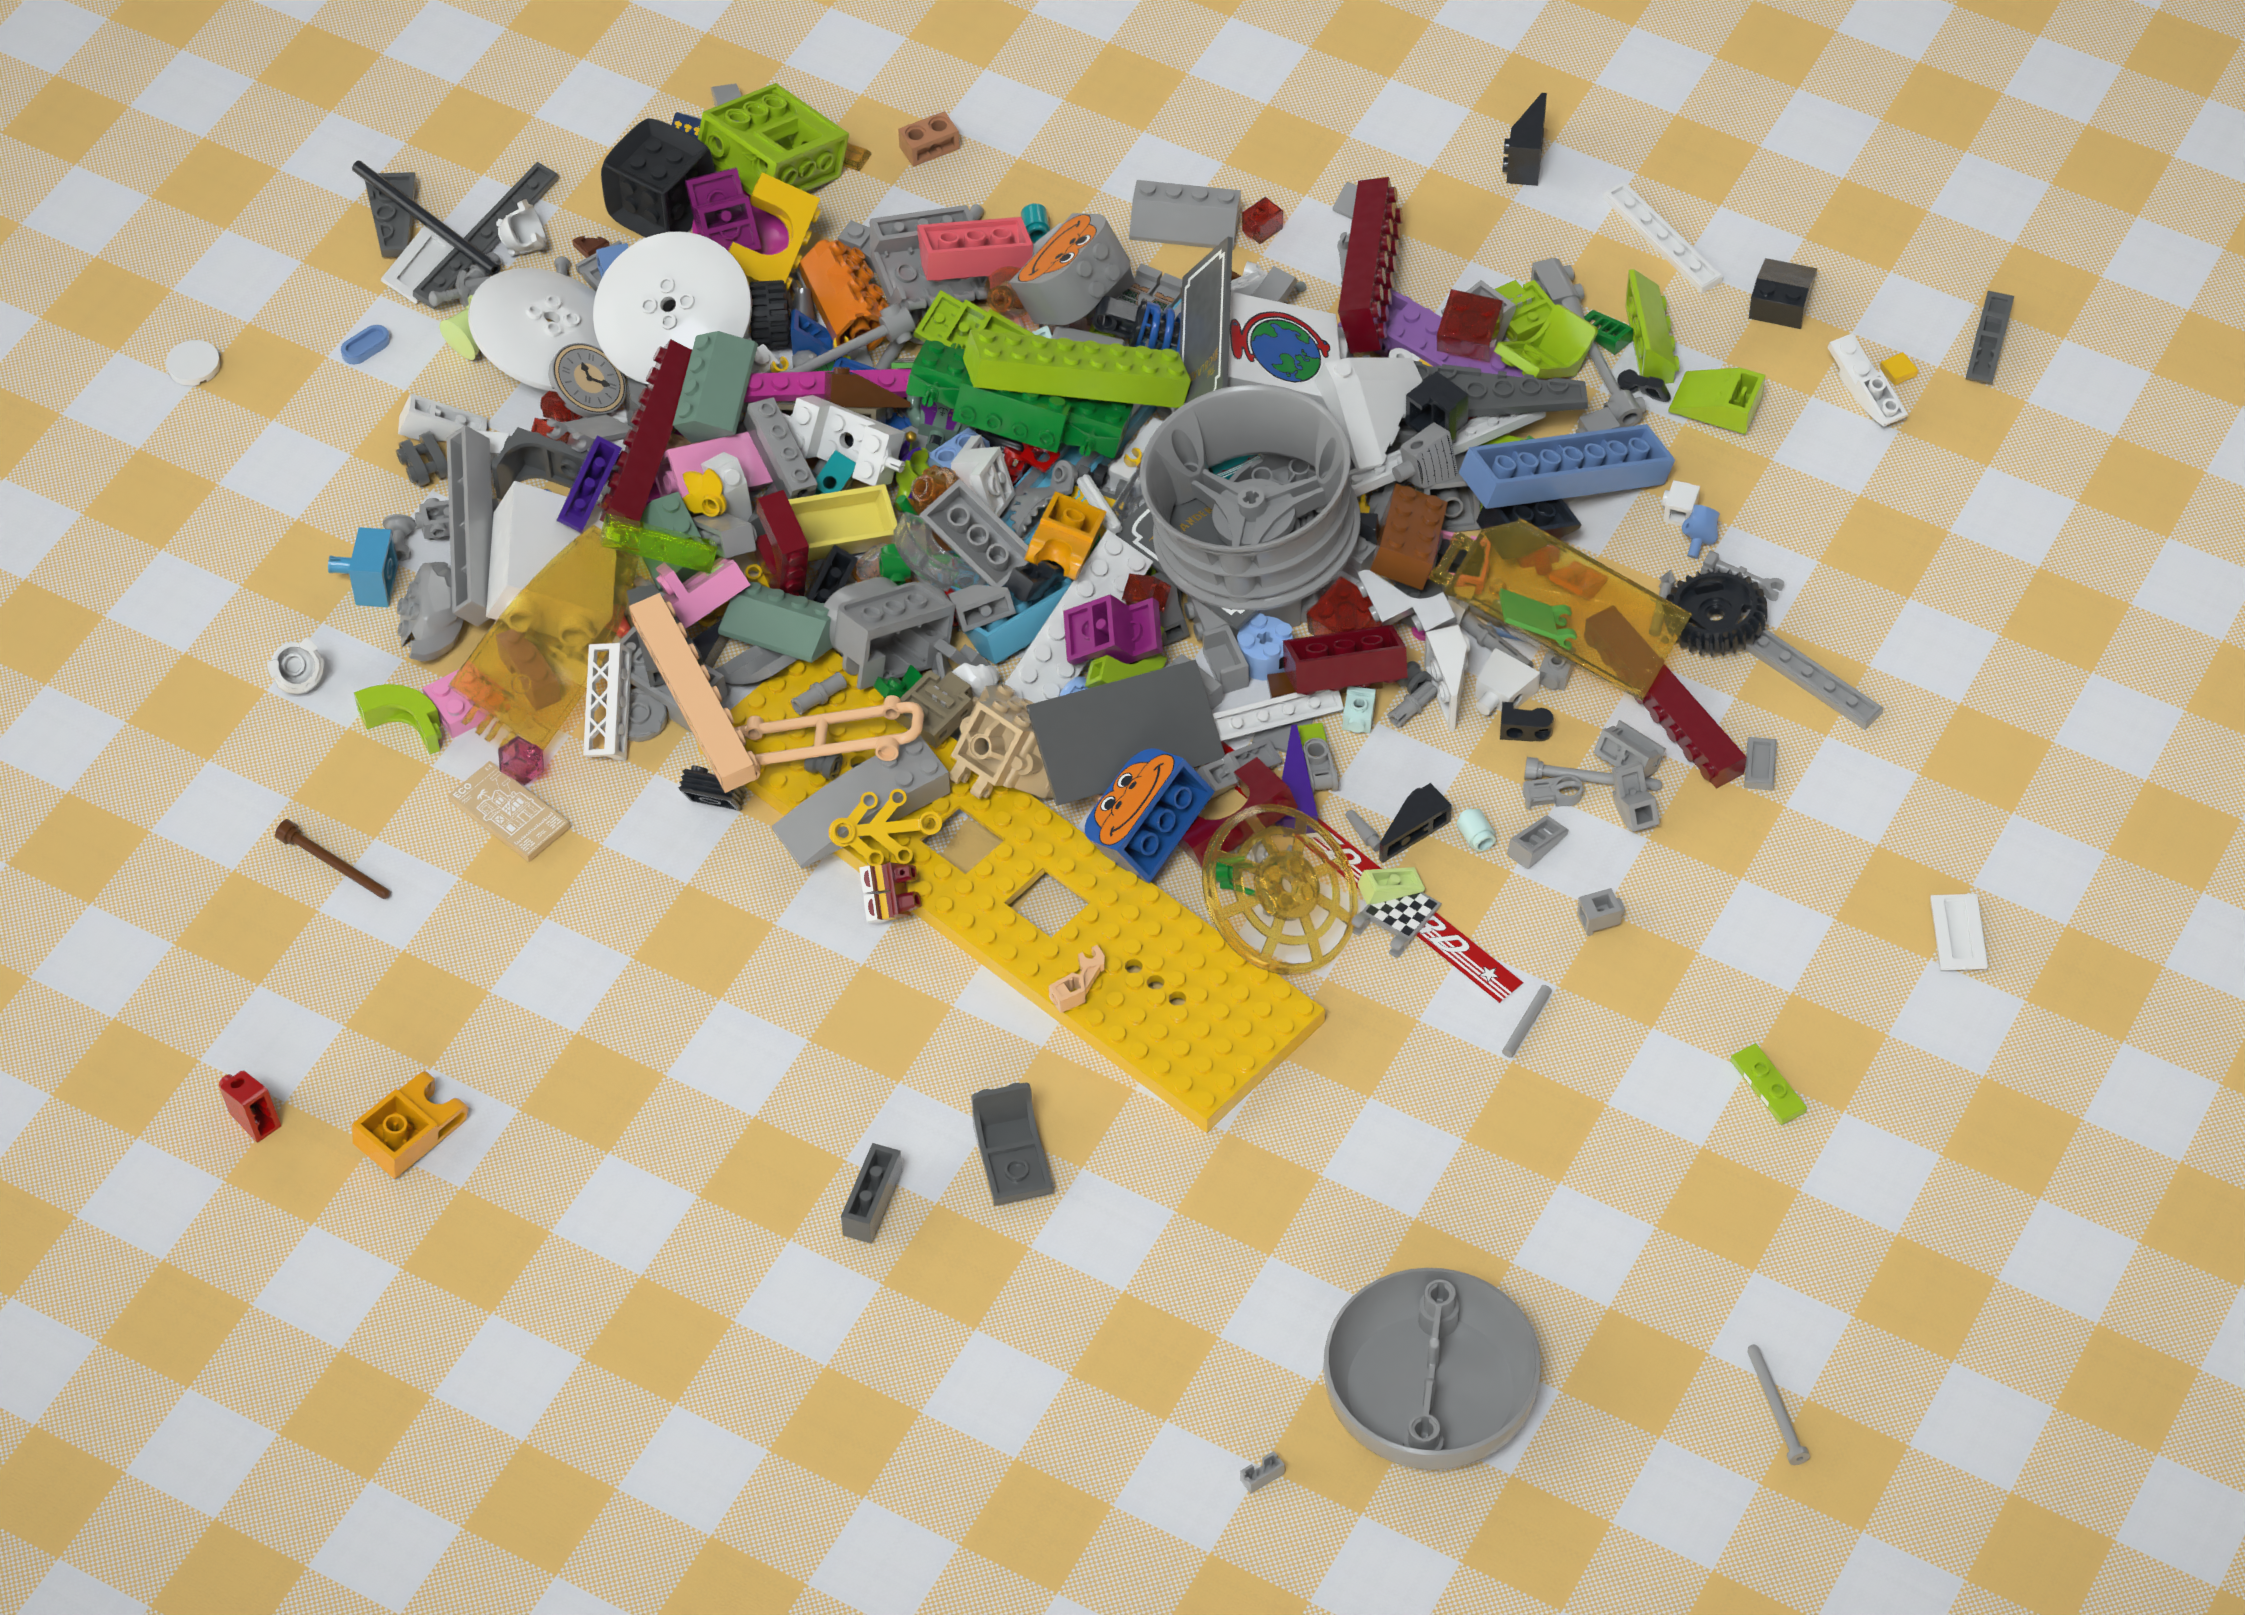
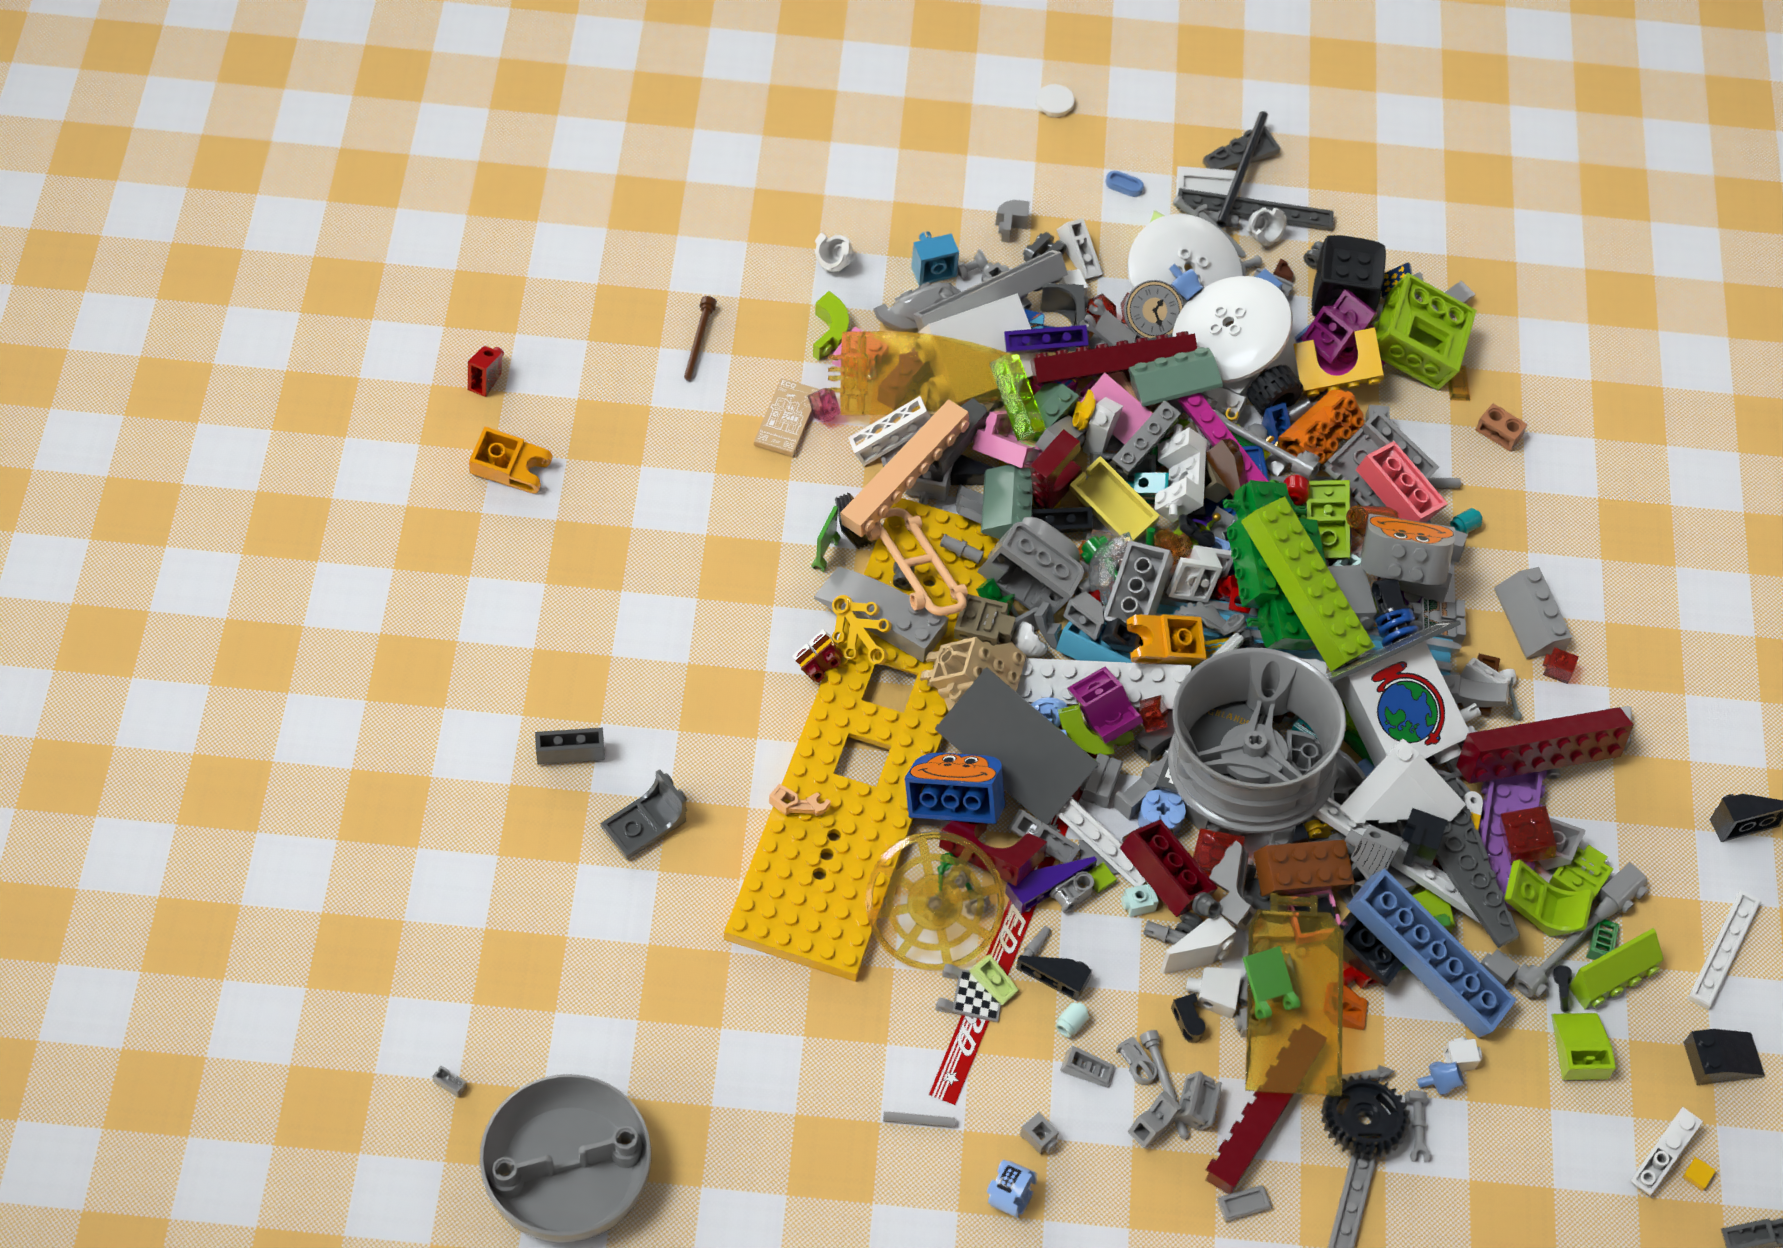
camera: 60 degrees right, 5 degrees up
none -> bright green flag [811,506,841,572]
none -> light blue brick [987,1159,1037,1218]
none -> light grey brick [995,200,1030,243]
none -> medium blue piece [1169,264,1204,301]
none -> black piece [1178,514,1215,548]
none -> dark grey piece [1192,892,1221,918]
none -> red head [1283,475,1310,506]
none -> dark grey wheel [1303,241,1323,269]

